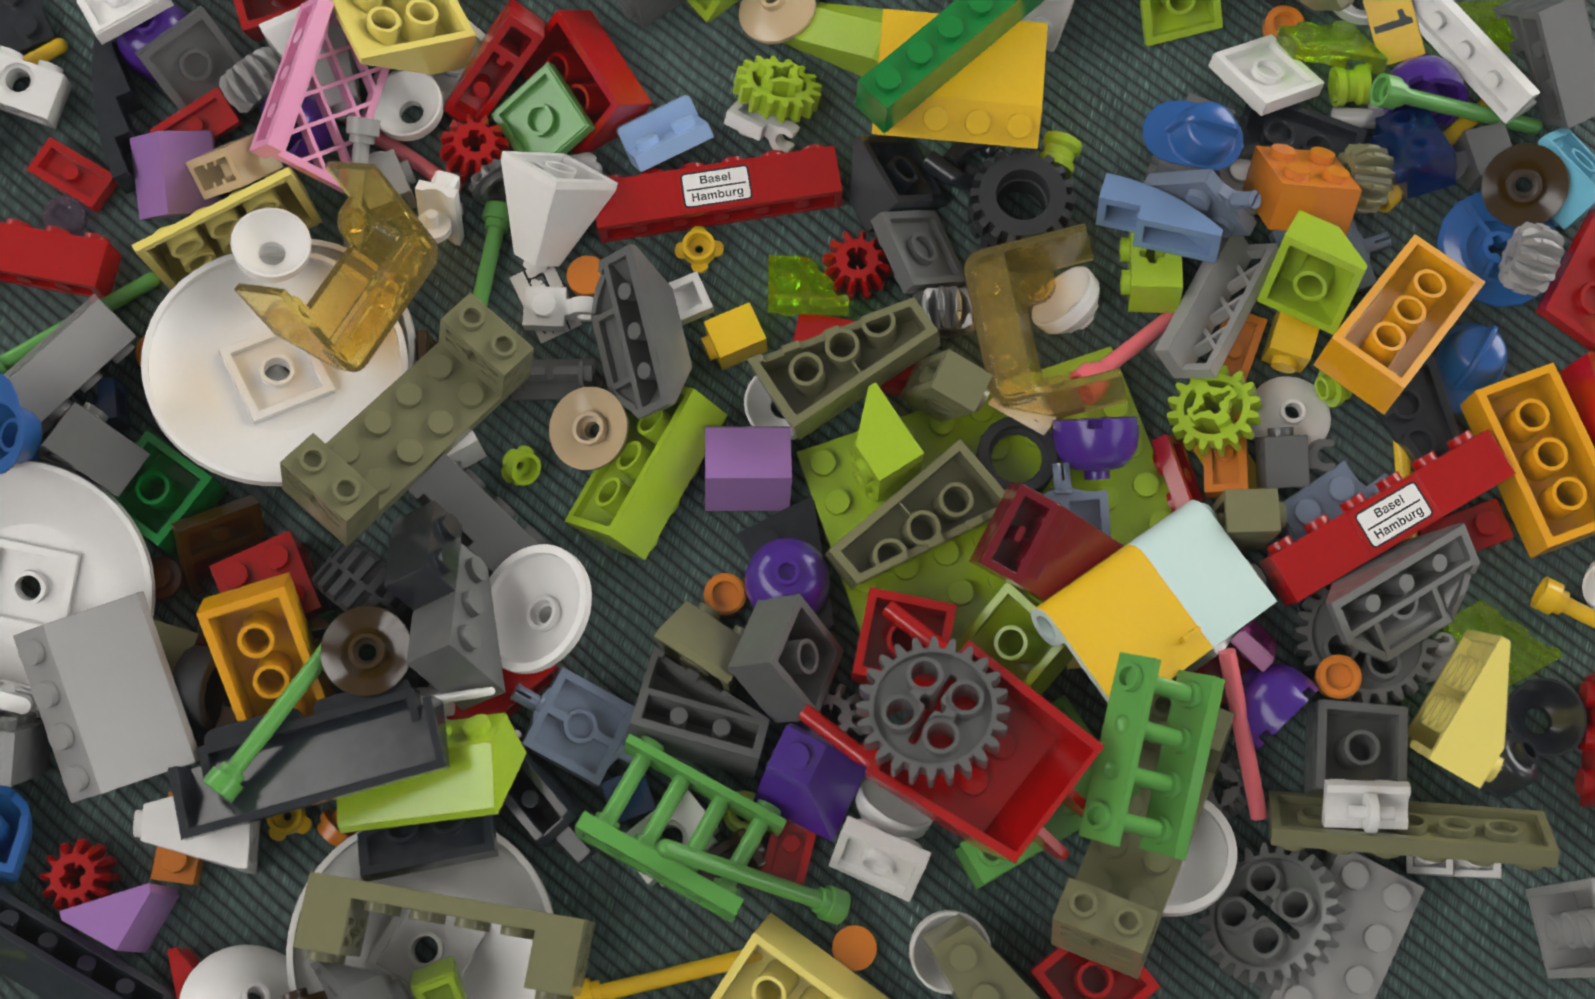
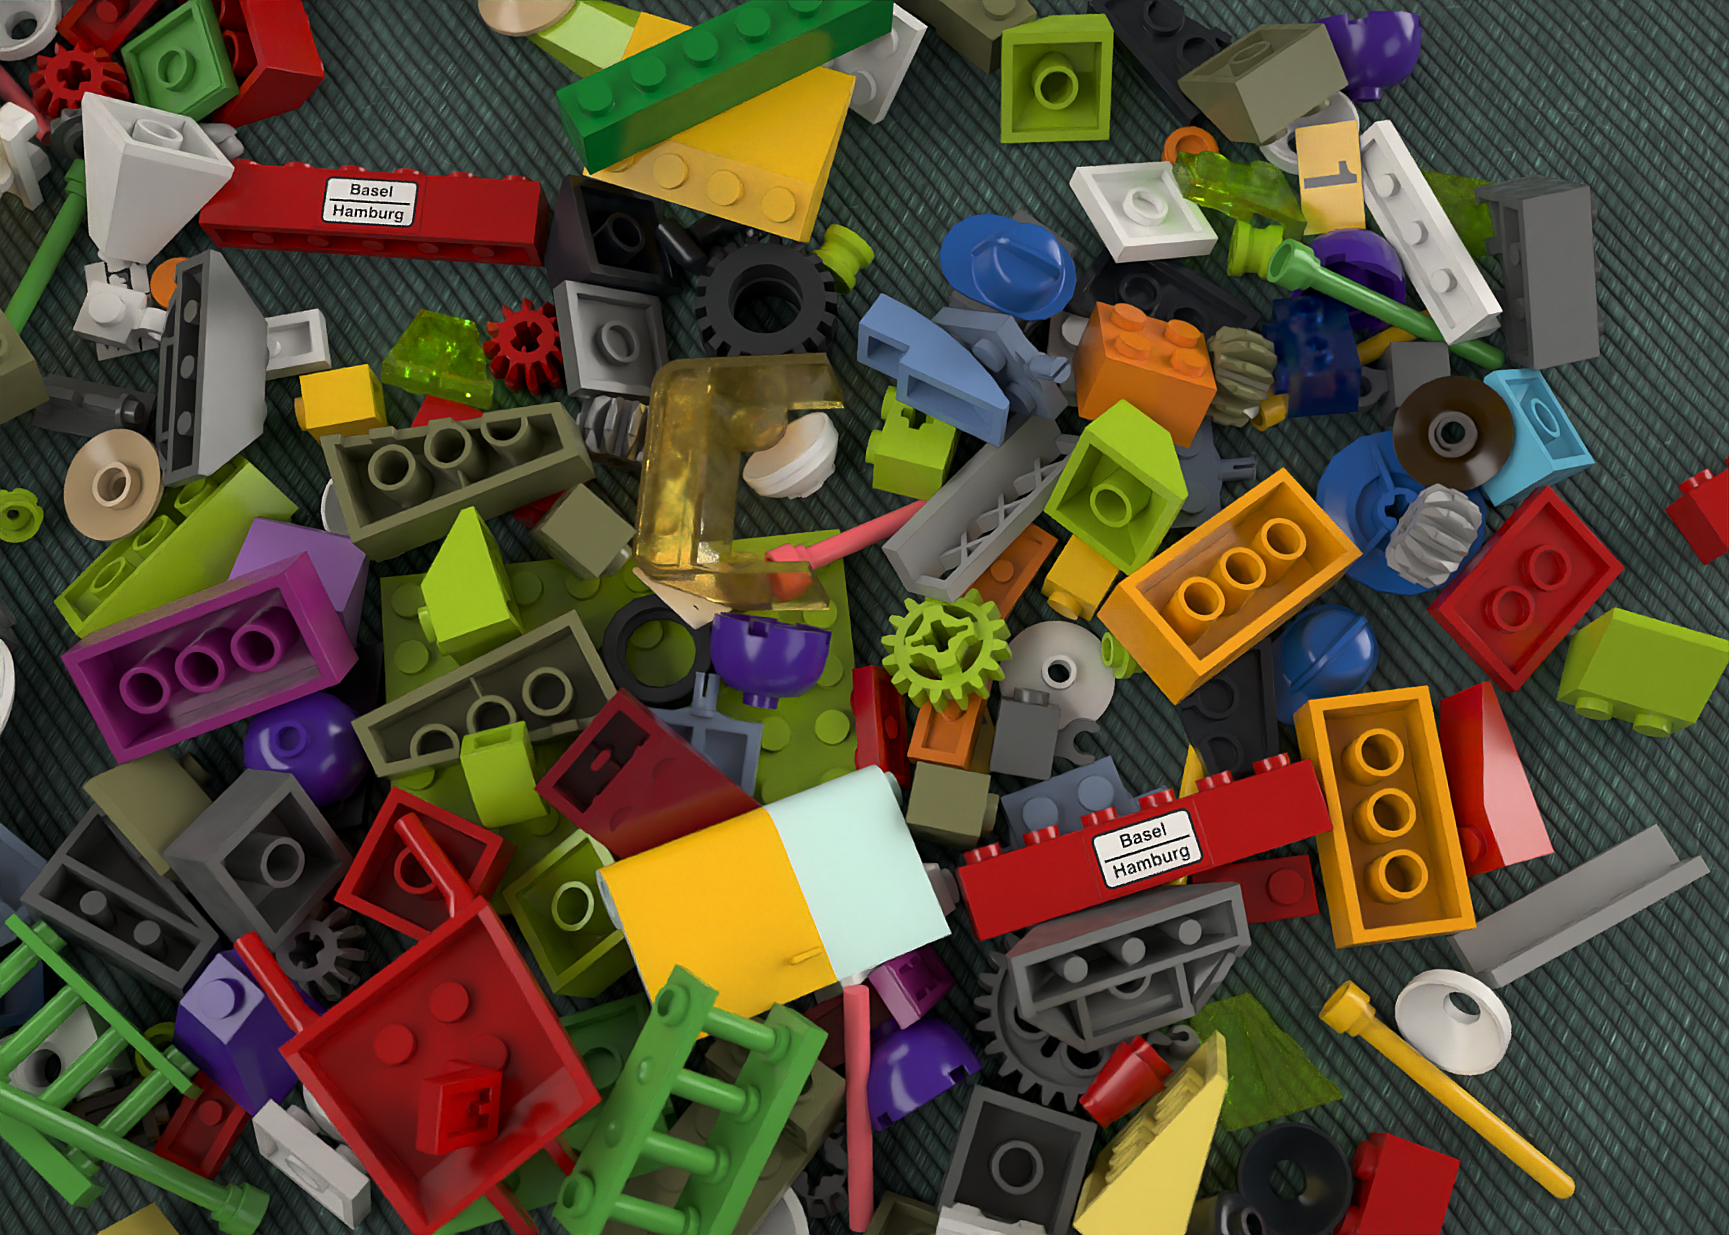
camera: 10 degrees right, 0 degrees up
light blue bracket [616,95,714,172] -> none
yellow plate [675,226,724,274] -> none
orange tile [704,573,747,618] -> none
white plate [724,100,800,153] -> none
lime gear [733,55,822,123] -> none
dark grey gear [856,636,1010,788] -> none
orange tile [1314,655,1362,700] -> none
light grey arm [1331,102,1389,129] -> none
none -> magenta brick [60,551,359,765]
none -> red bracket [416,1058,502,1156]
none -> lime brick [460,720,551,830]
none -> red cone [1078,1034,1174,1129]

